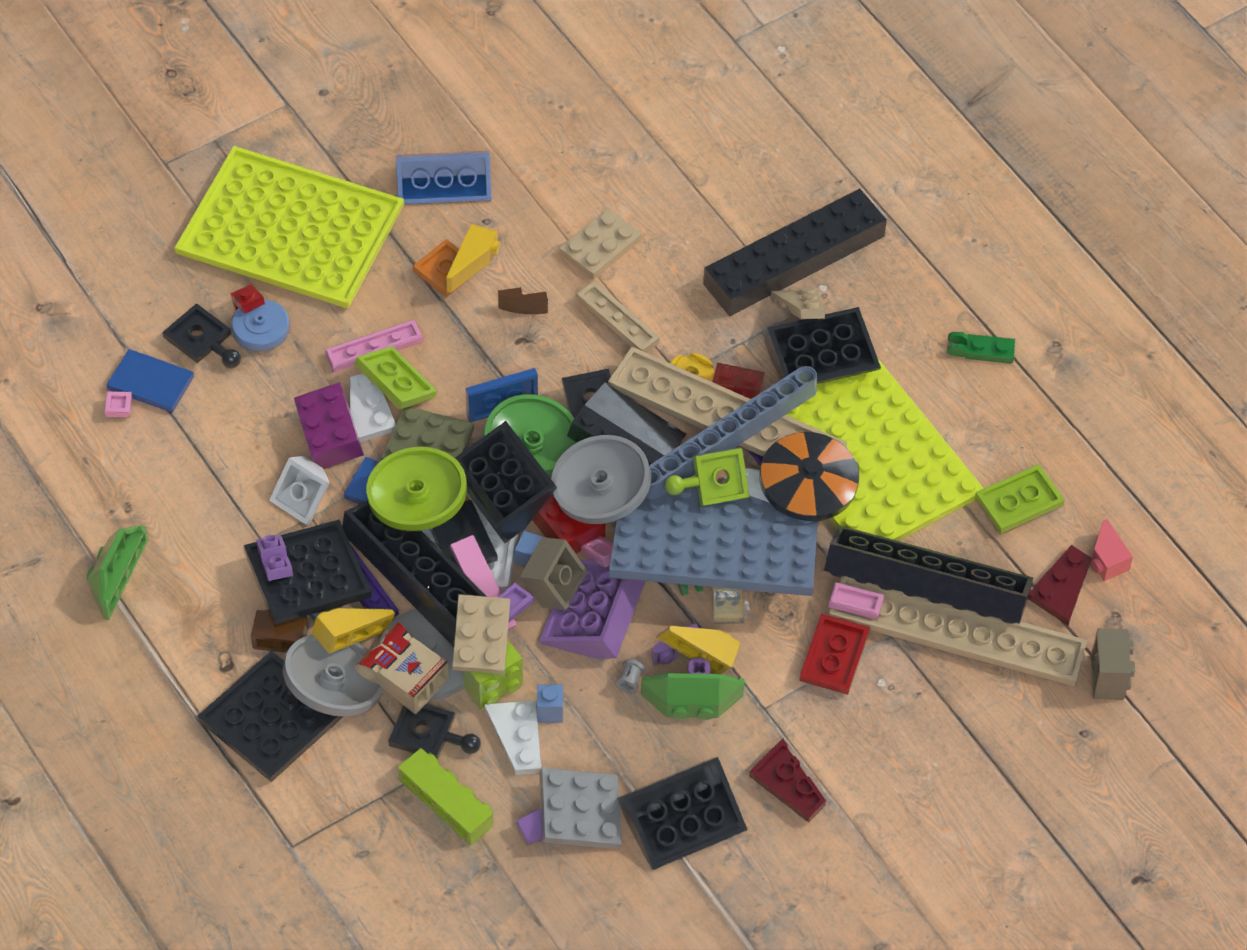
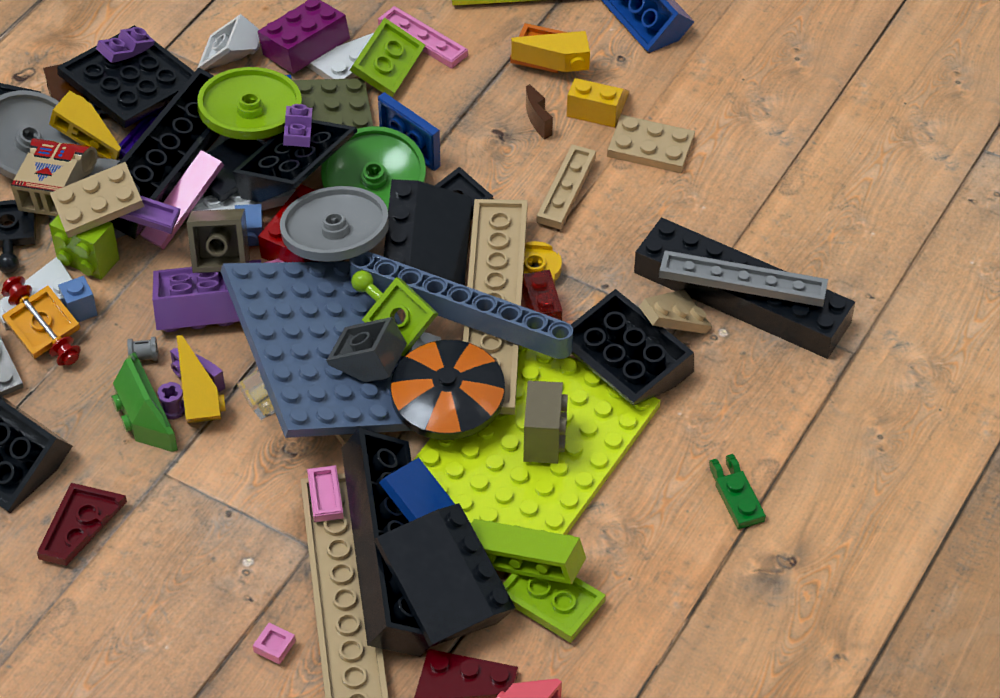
camera: 65 degrees right, 5 degrees down
red plate [799,614,870,695] -> none
none -> light orange plate [1,276,81,366]
none -> bright pink plate [253,623,296,665]
none -> medium lavender slope [283,104,313,147]
none -> dark grey slope [326,317,407,382]
none -> black slope [374,503,515,647]
none -> blue tile [379,457,471,524]
none -> lime brick [471,519,586,584]
none -> dark tan brick [523,380,568,464]
none -> yellow slope [567,78,629,128]
none -> light grey plate [659,250,828,307]

